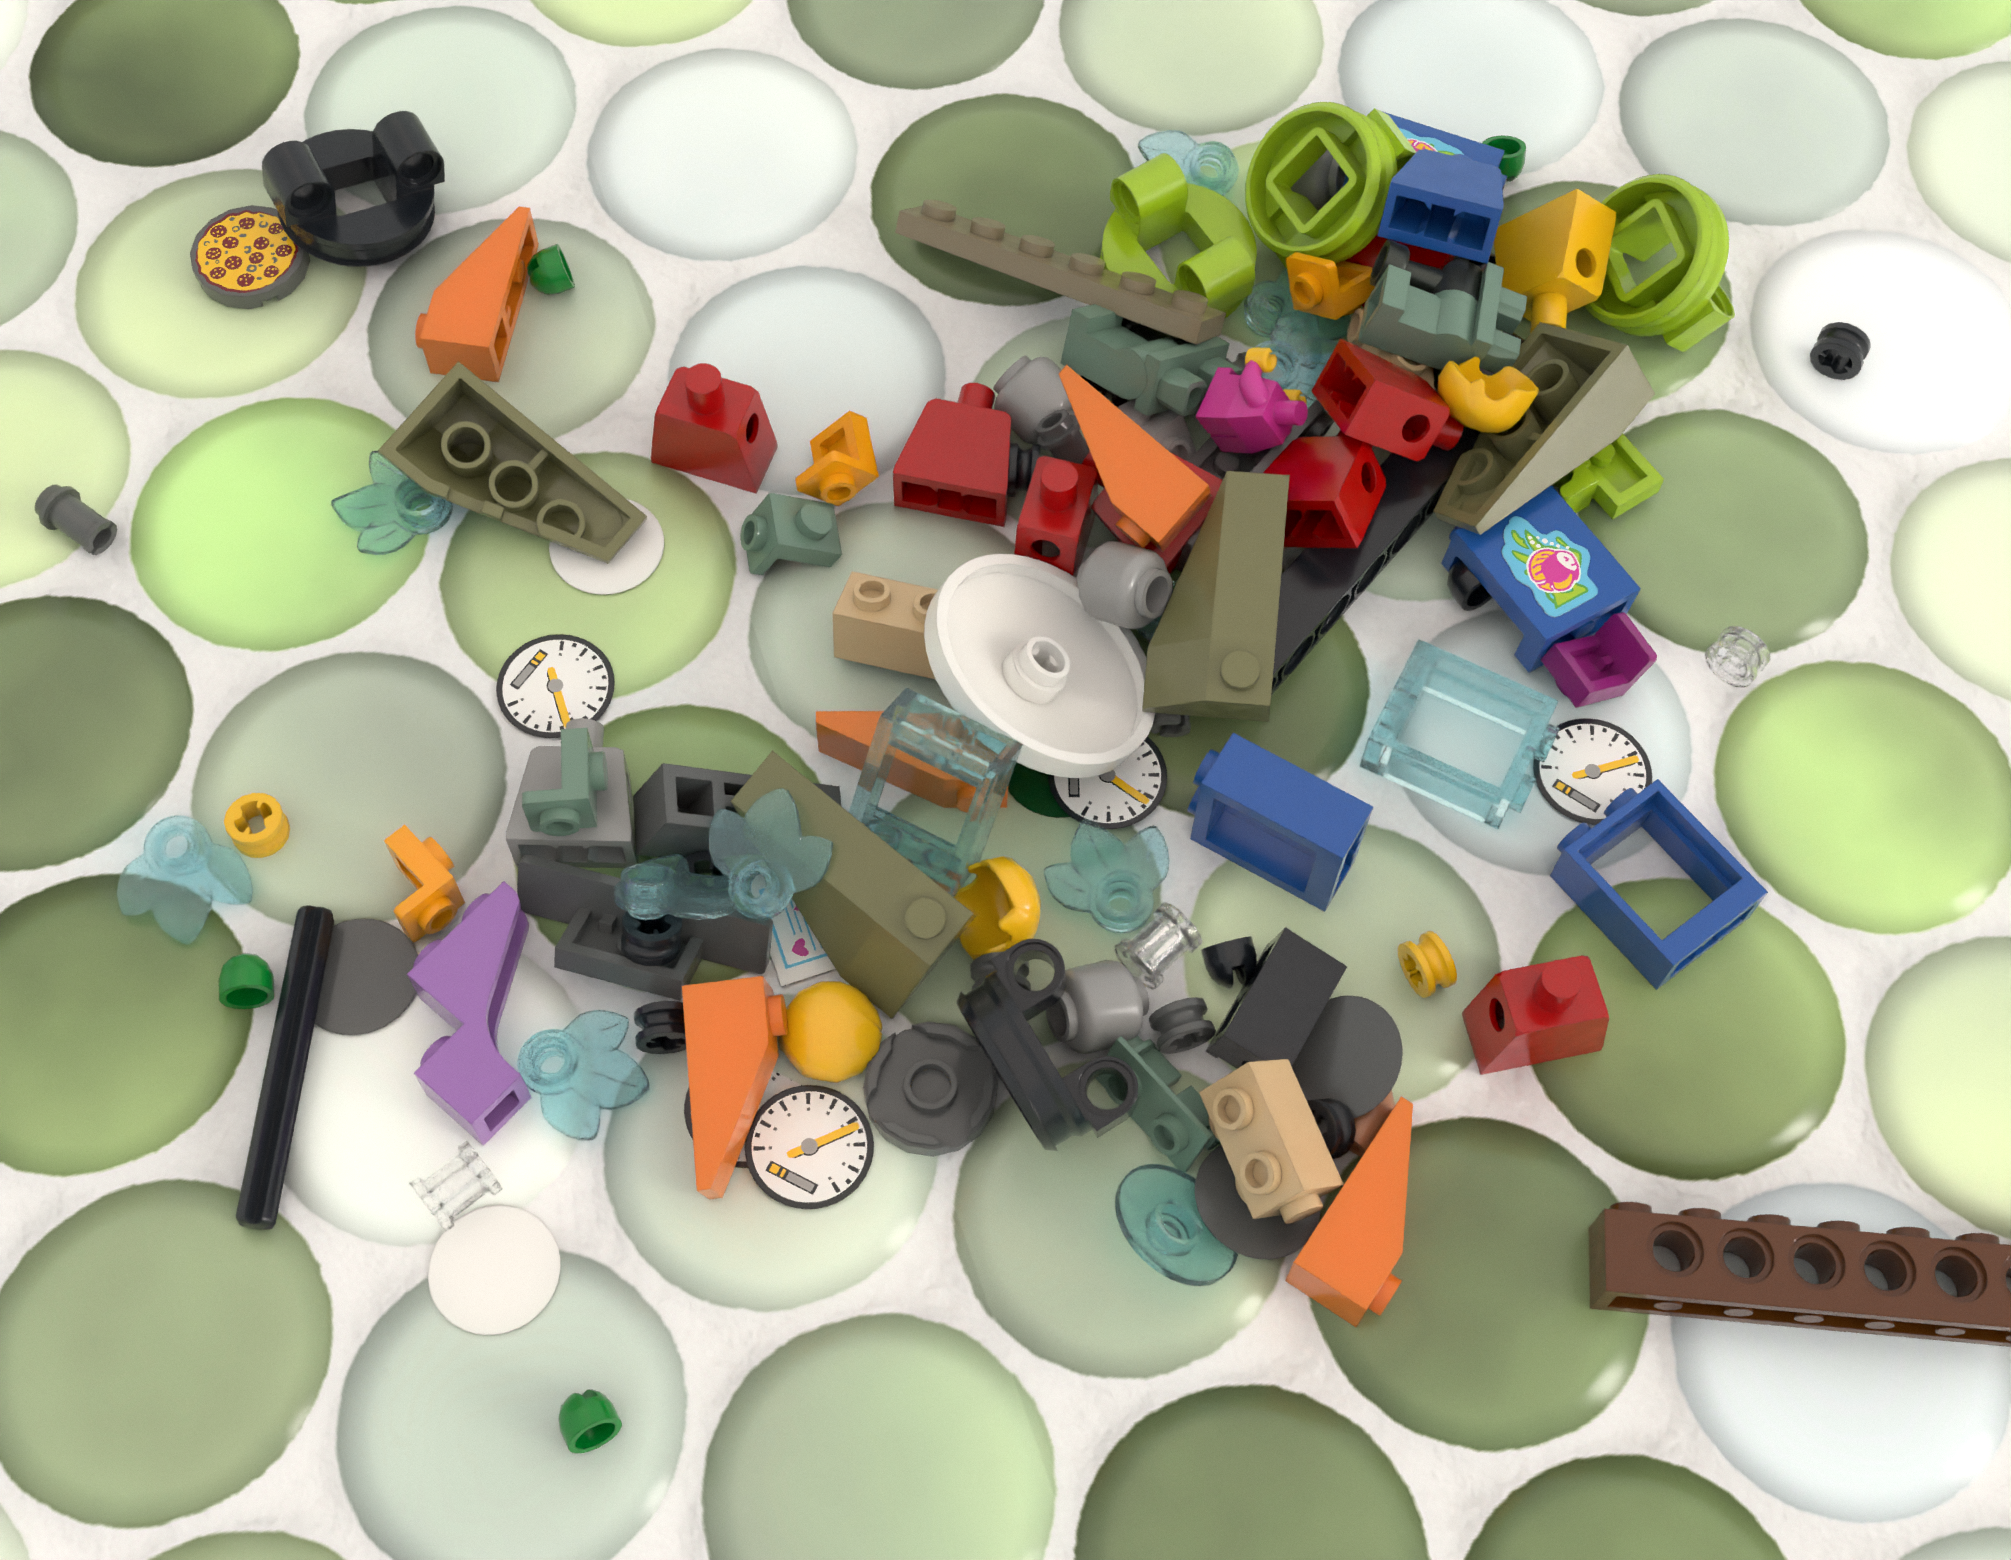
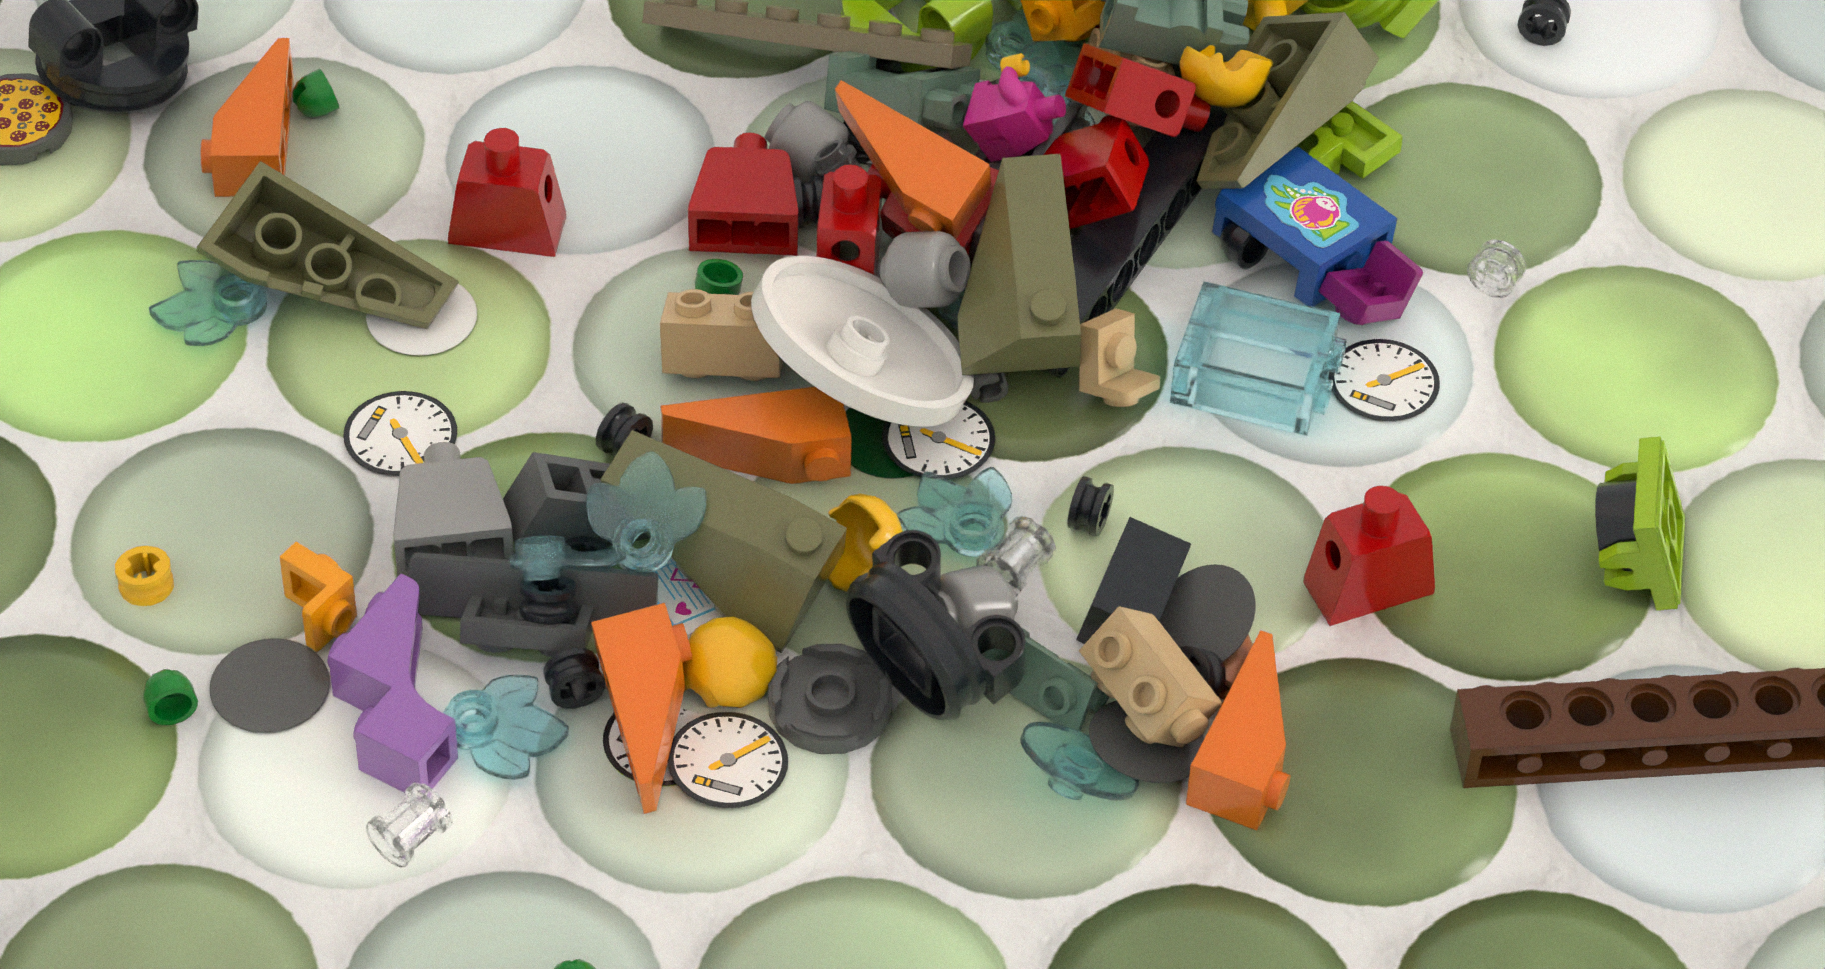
camera: 10 degrees left, 15 degrees down
clear light blue plate [117,815,253,944] -> none
black axle [236,905,334,1230] -> none
white sticker [428,1205,561,1335] -> none
sand green bracket [522,727,608,836] -> none
sand green bracket [740,493,842,575] -> none
light orange bracket [795,411,879,507] -> none
clear light blue window [849,687,1023,896] -> none
dark grey bush [1149,997,1216,1054] -> none
blue window [1188,733,1373,912] -> none
black hinge [1201,936,1257,988] -> none
yellow bush [1398,931,1457,998] -> none
blue window [1550,779,1768,990] -> none
none -> black bush [596,402,653,457]
none -> green hinge [695,259,743,295]
none -> black bush [1067,476,1114,536]
none -> tan bracket [1079,308,1160,407]
none -> lime piece [1595,436,1685,611]

